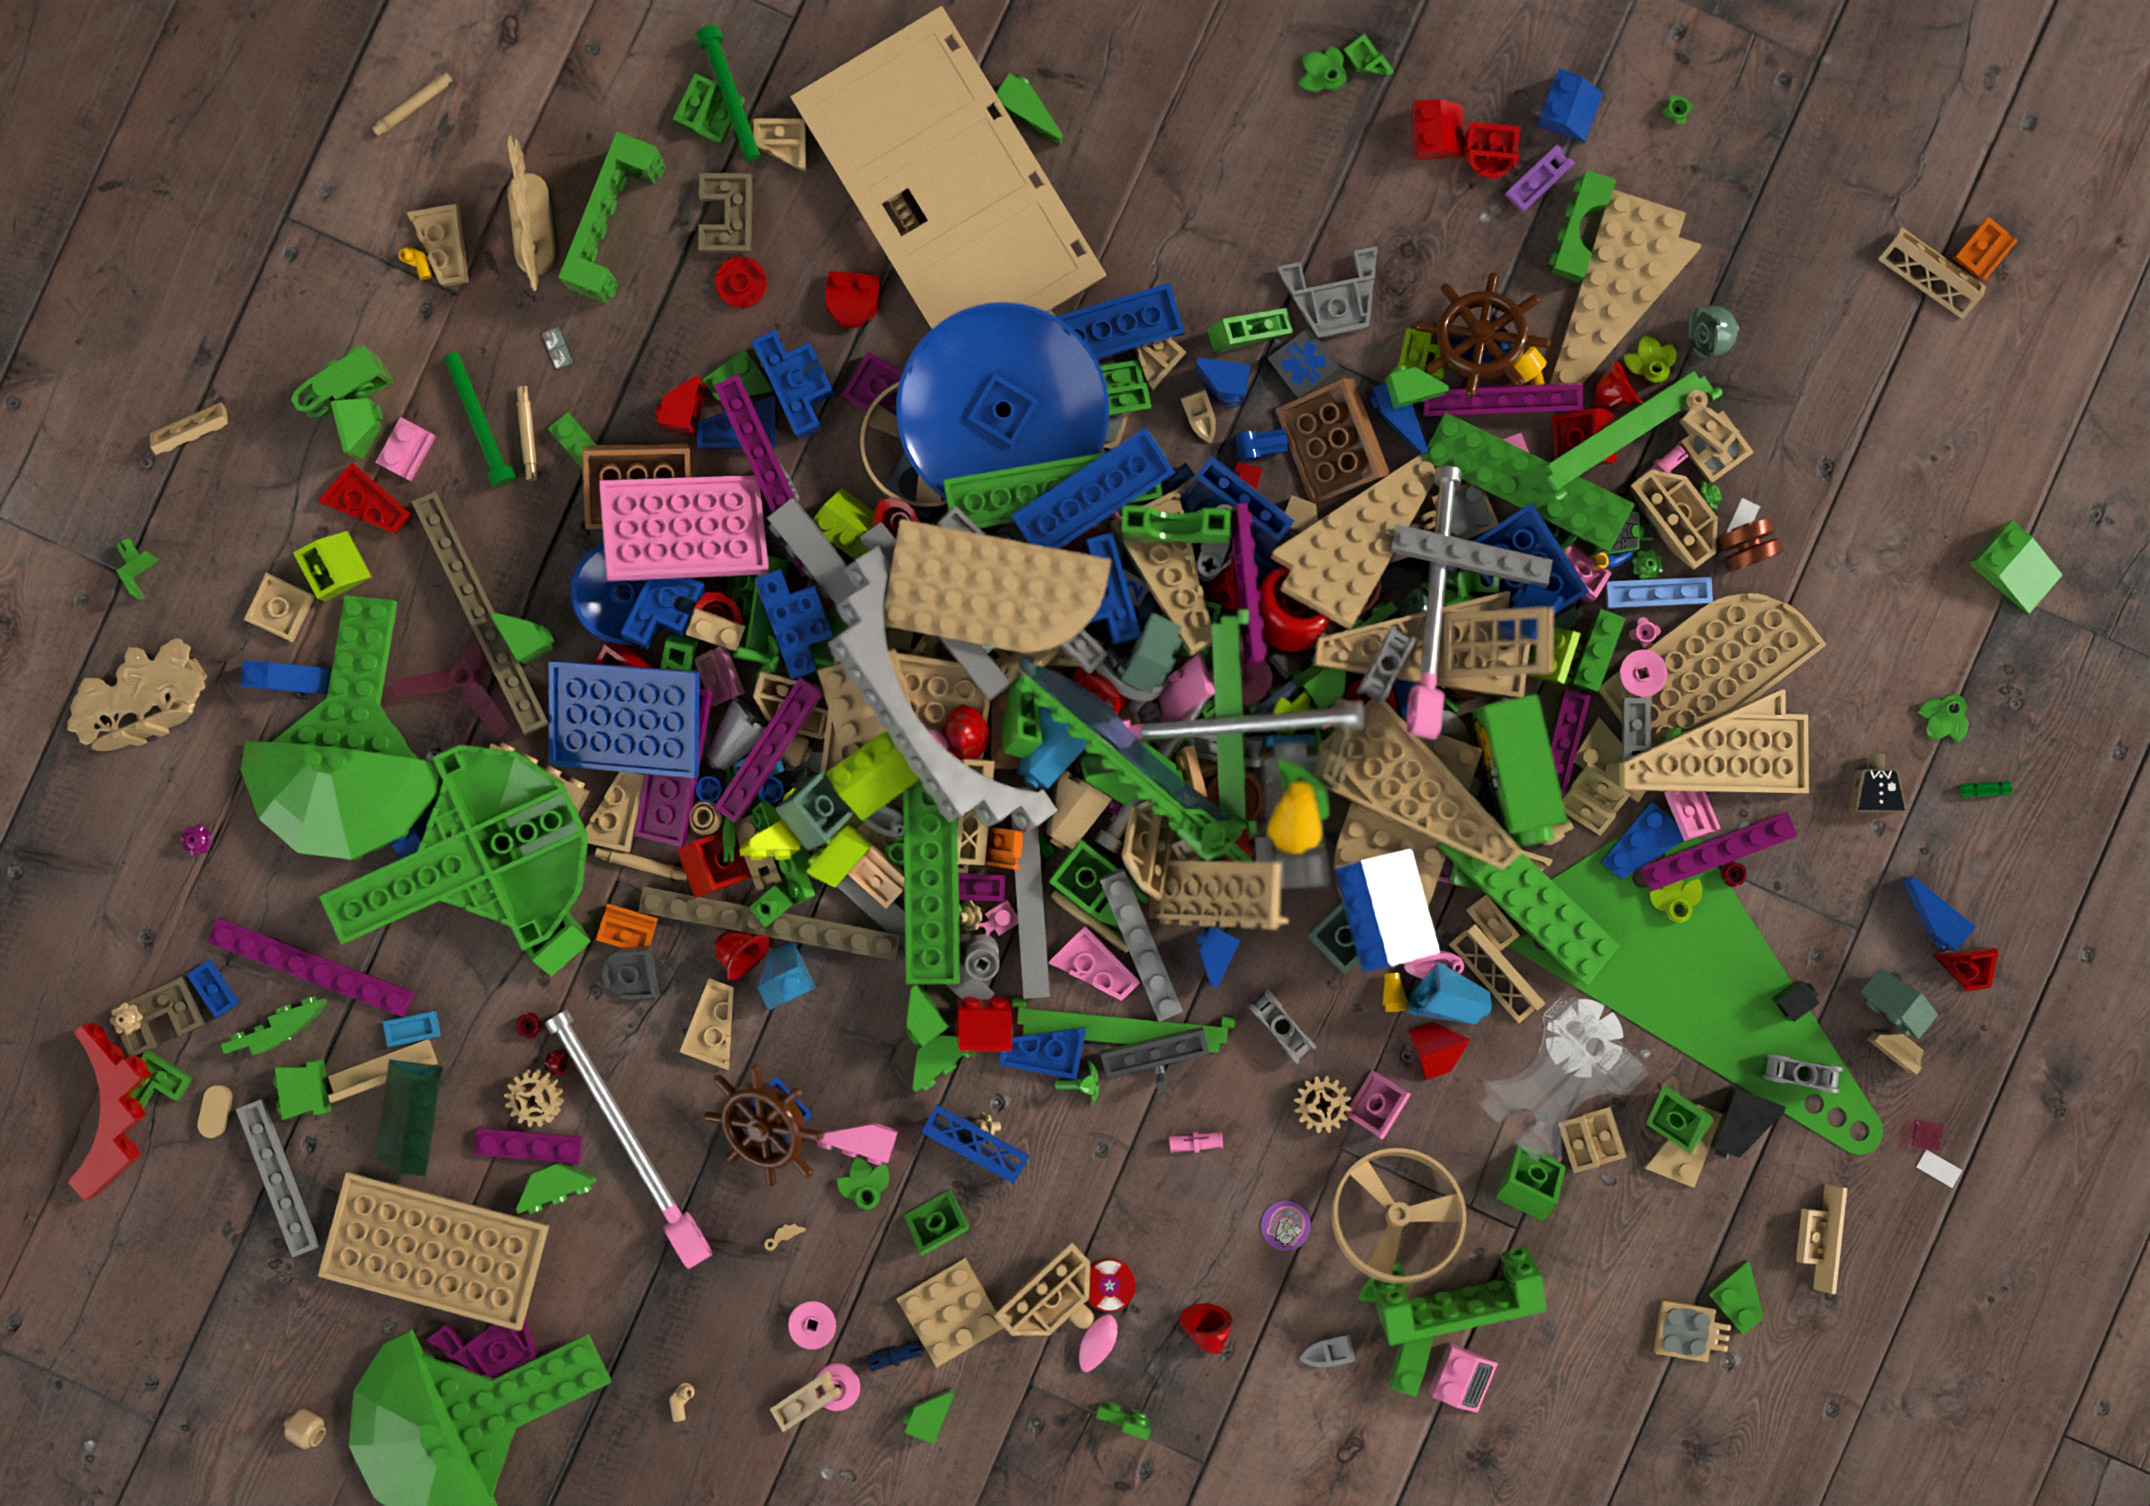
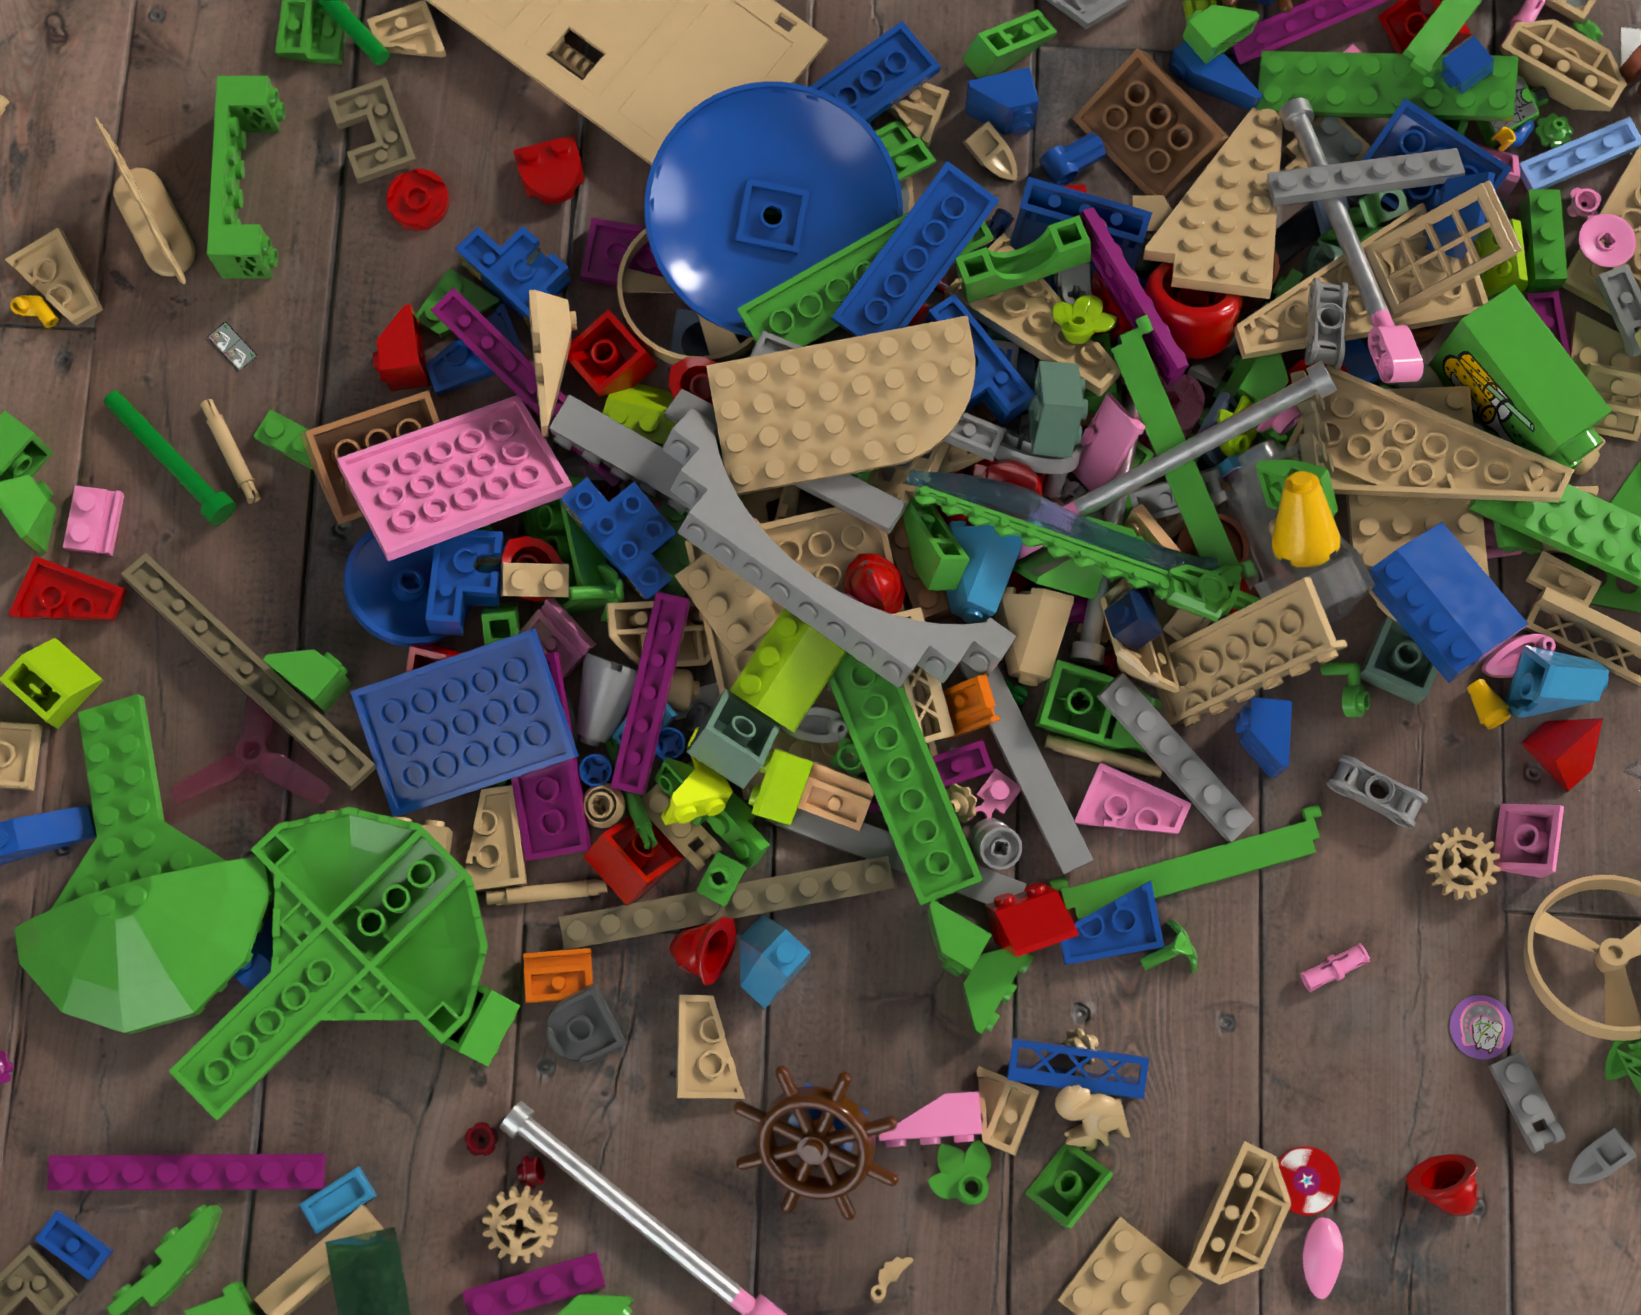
camera: 20 degrees left, 10 degrees down
tan cylinder [1069,1304,1094,1329] -> none
dark grey plate [1101,1027,1209,1091] -> none
dark grey tile [1267,327,1340,399] -> none
none -> tan wedge [529,290,577,437]
none -> red slope [567,309,658,397]
none -> tan wing [977,1066,1040,1156]
none -> lime plate [1052,295,1117,344]
none -> tan animal [1055,1085,1130,1151]
none -> dark blue slope [1104,586,1163,650]
none -> bright green plate [1320,662,1371,718]
none -> blue brick [1441,36,1494,94]
none -> light grey plate [1488,1051,1566,1153]

